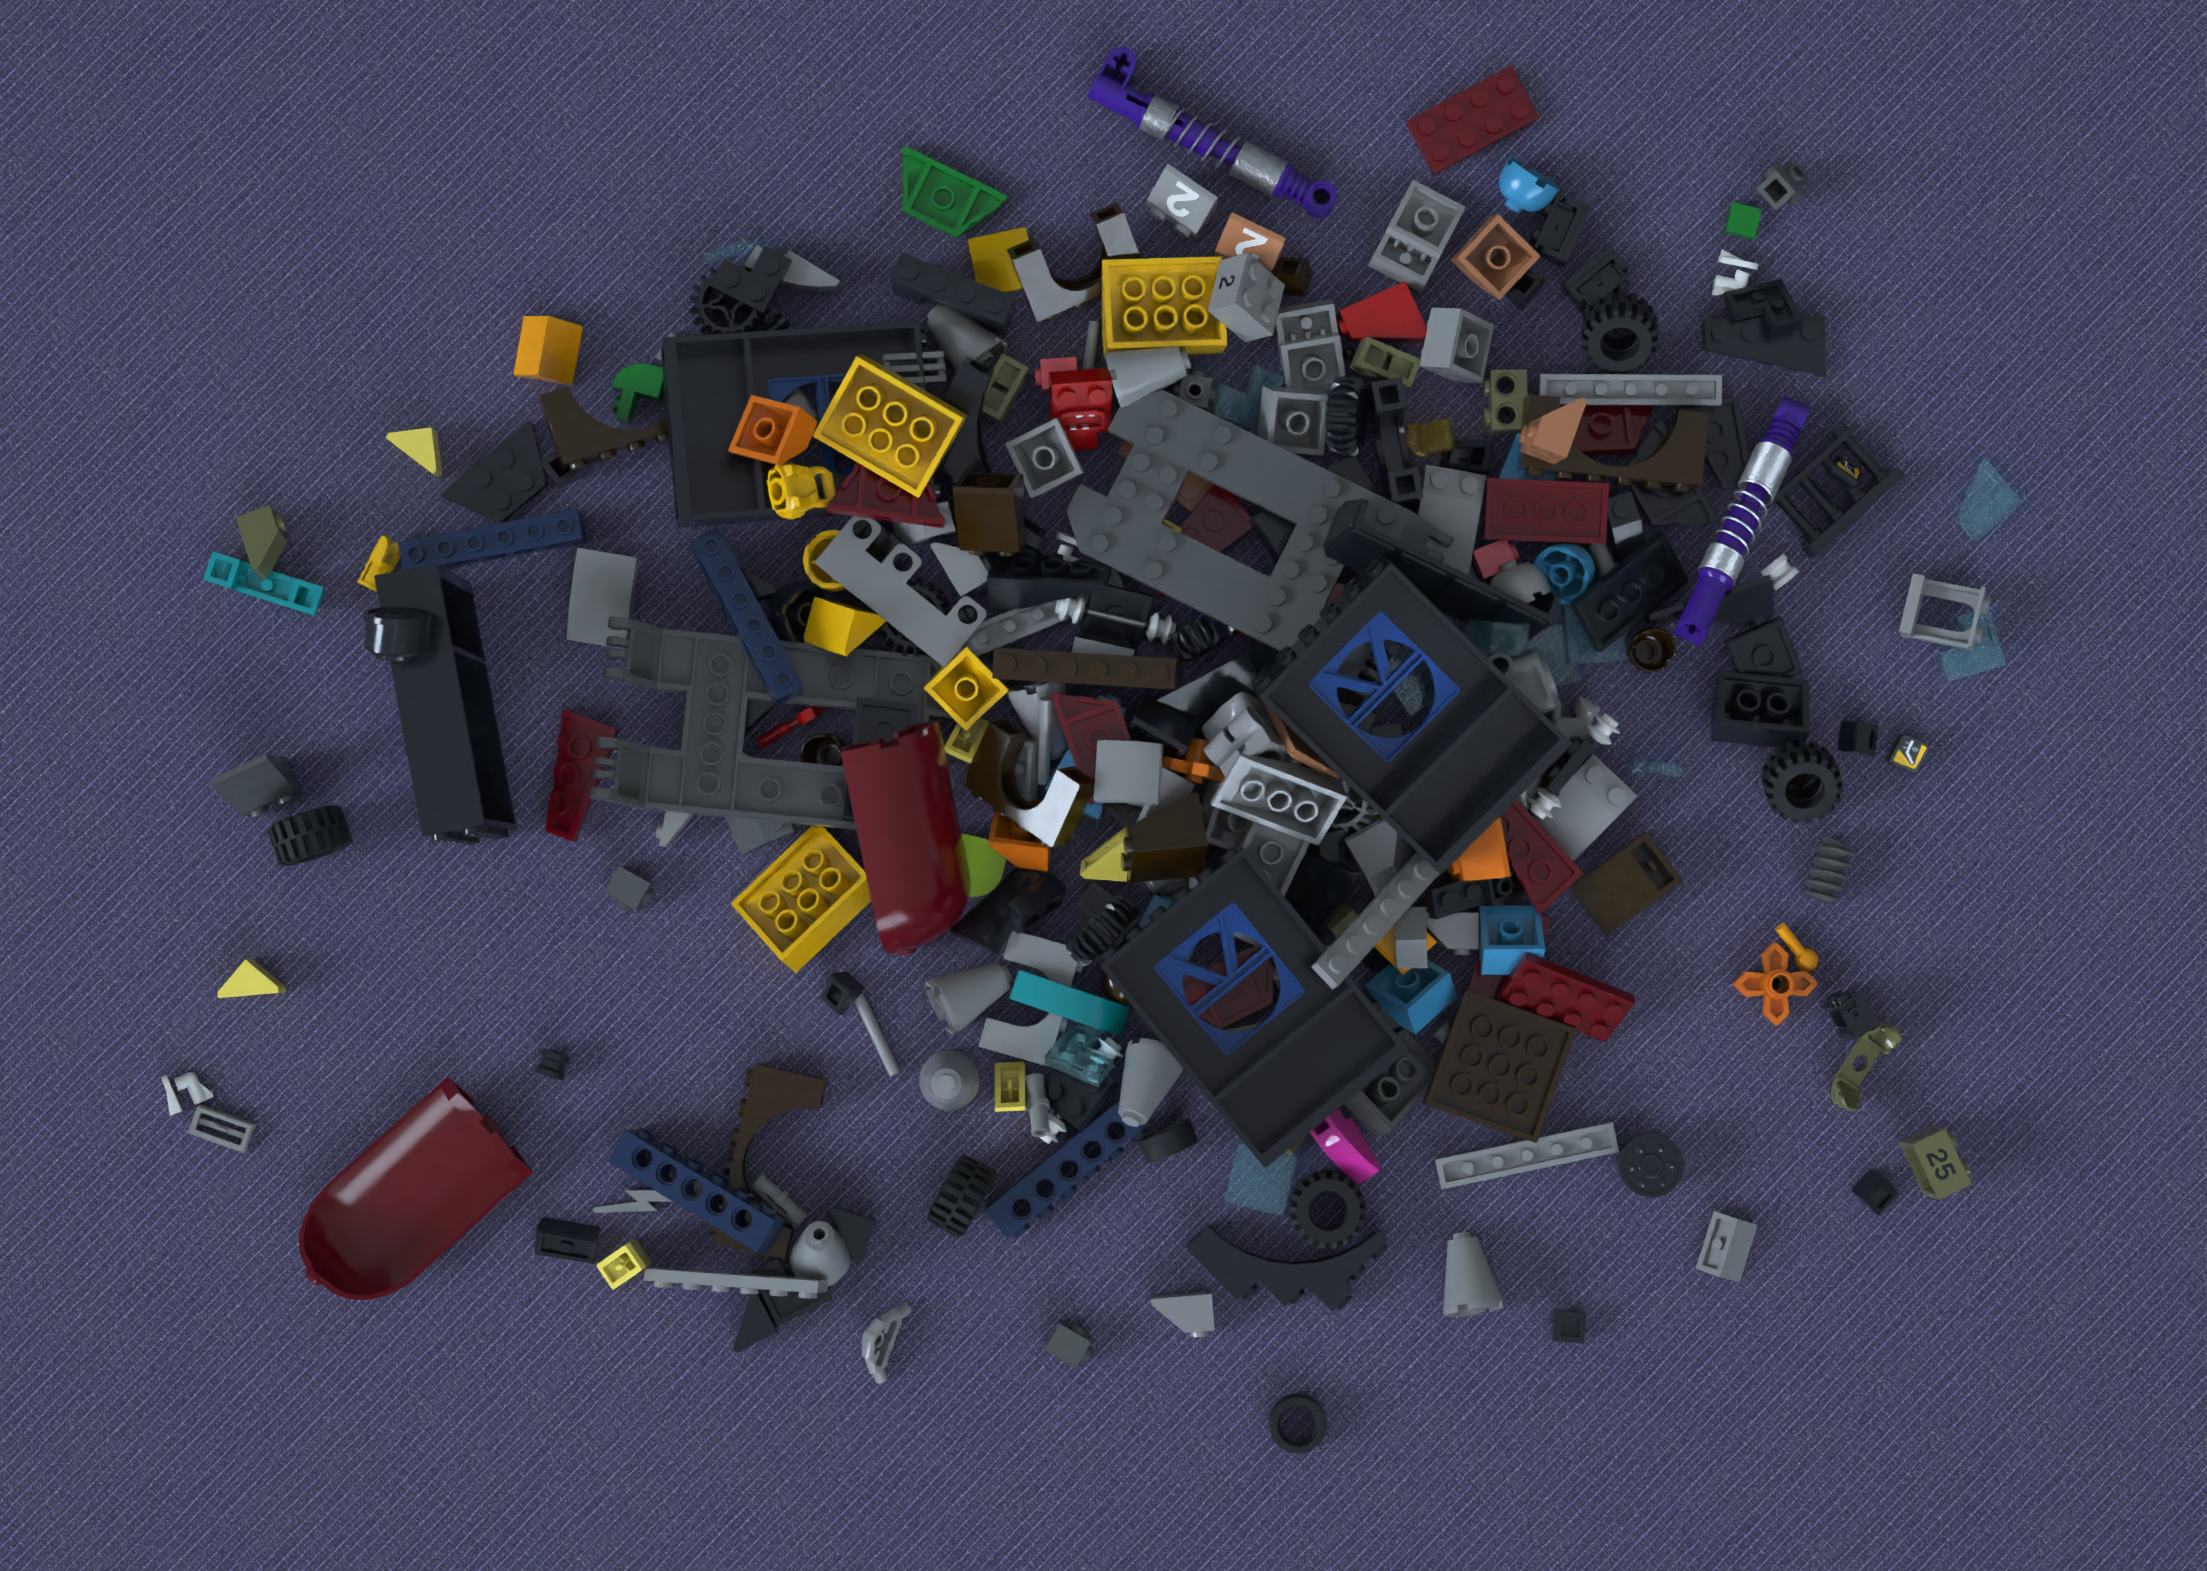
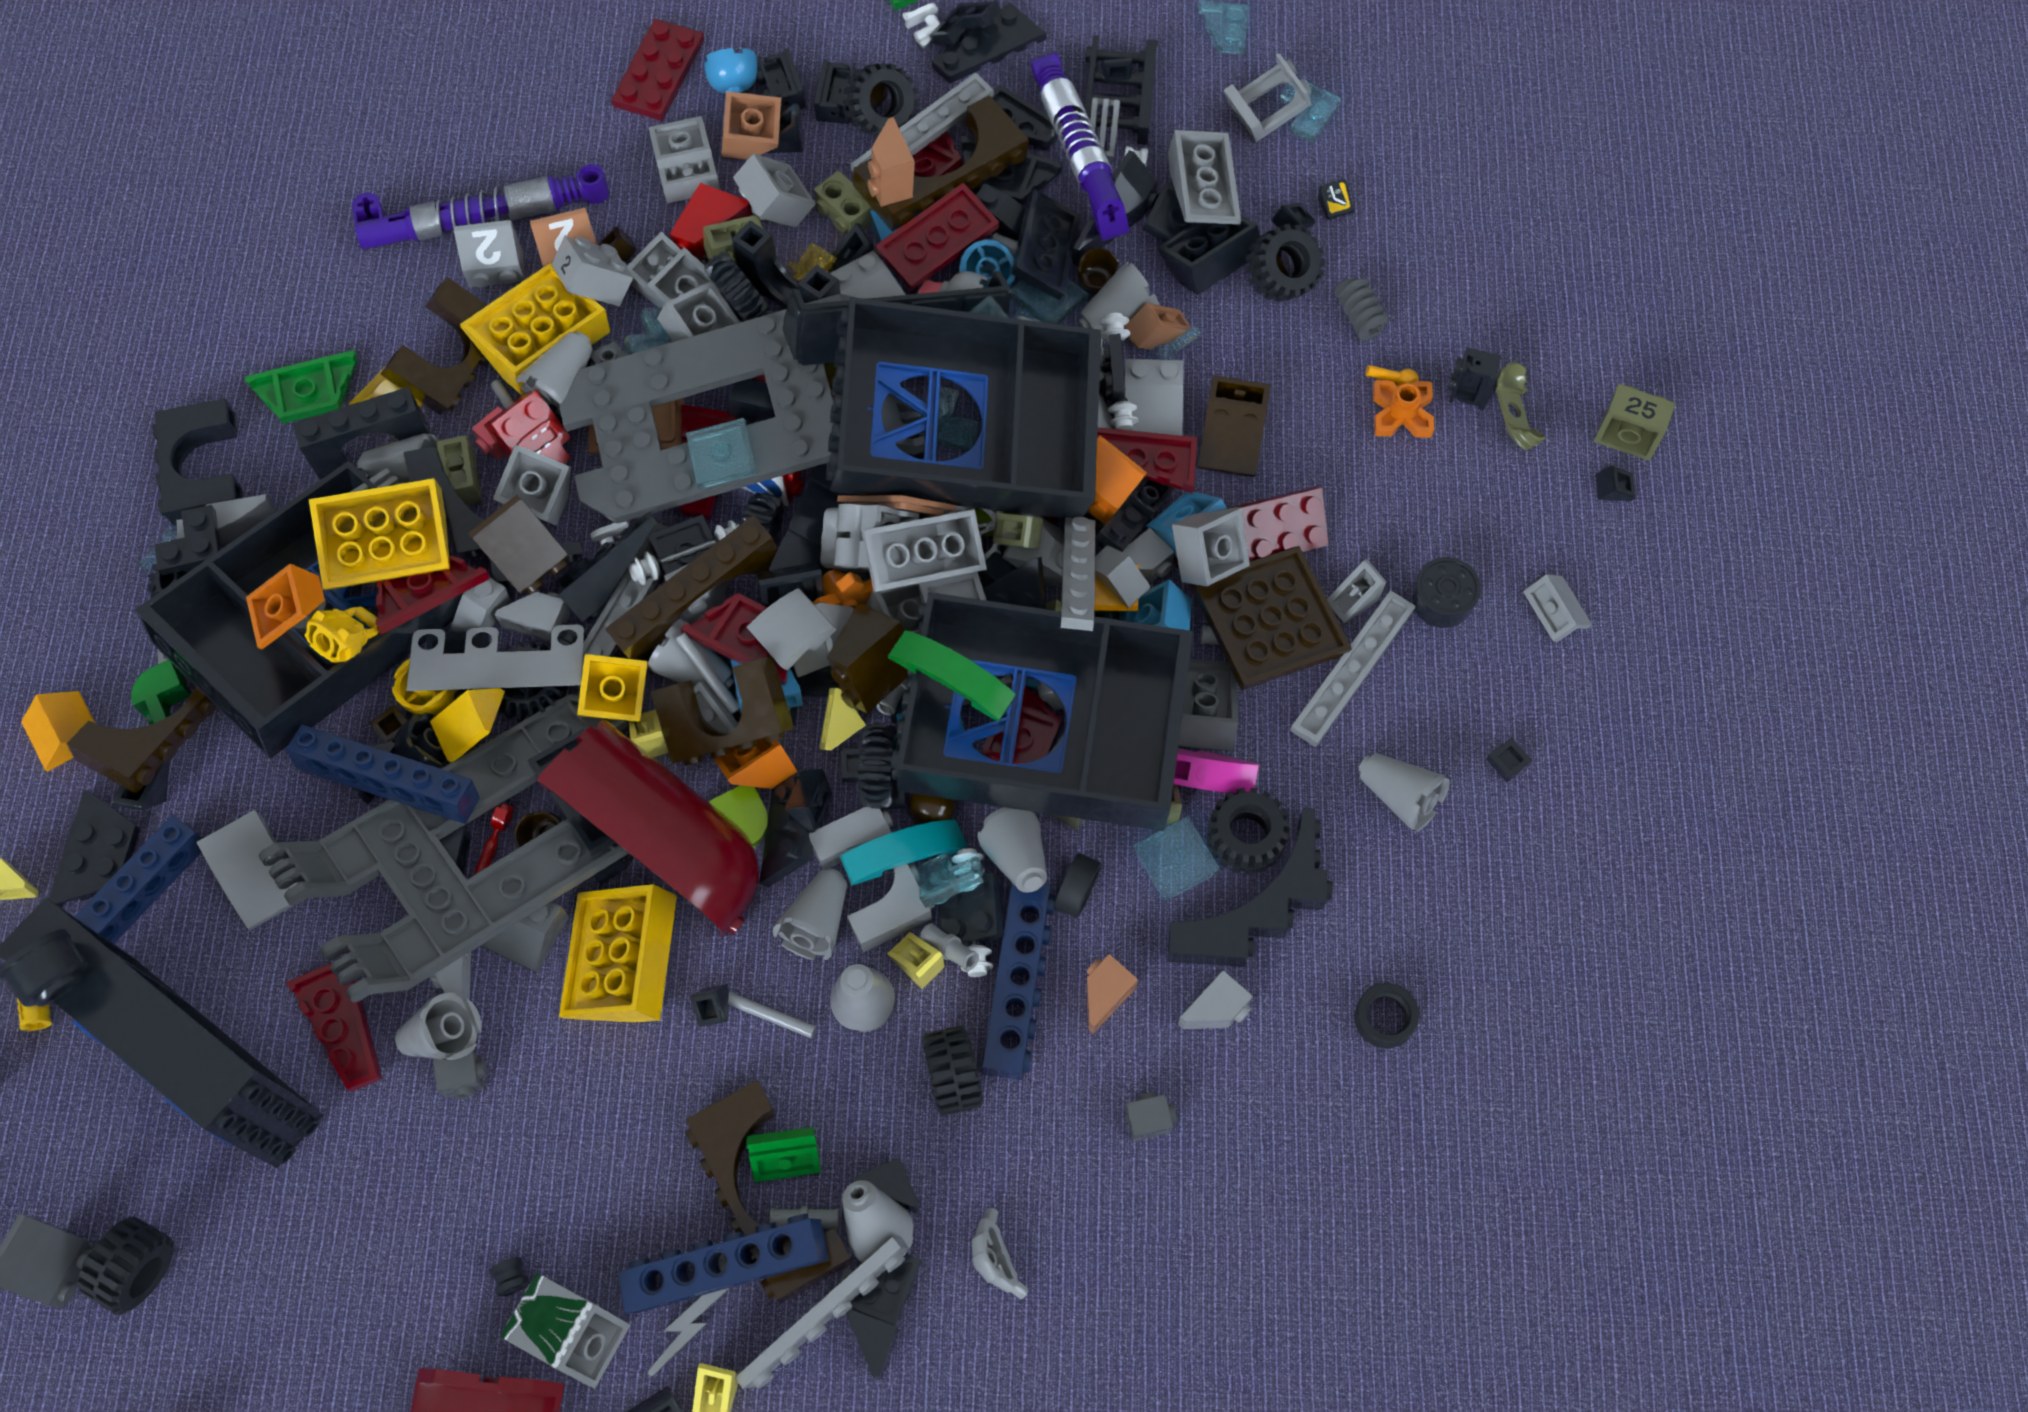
camera: 40 degrees left, 20 degrees down
none -> black arch [152,398,243,526]
none -> dark brown slope [369,705,407,743]
none -> light grey cone [395,992,482,1060]
none -> slope [500,1273,630,1389]
none -> clear light blue plate [686,418,757,489]
none -> green plate [747,1127,821,1182]
none -> green slope [888,630,1016,722]
none -> olive slope [993,513,1043,549]
none -> light grey cone [1078,261,1160,334]
none -> nougat slope [1086,954,1138,1034]
none -> light grey tile [1090,98,1120,157]
none -> nougat slope [1124,303,1193,351]
none -> light grey slope [1167,130,1241,224]
none -> light grey slope [1172,507,1250,586]
none -> light grey slope [1327,559,1386,623]

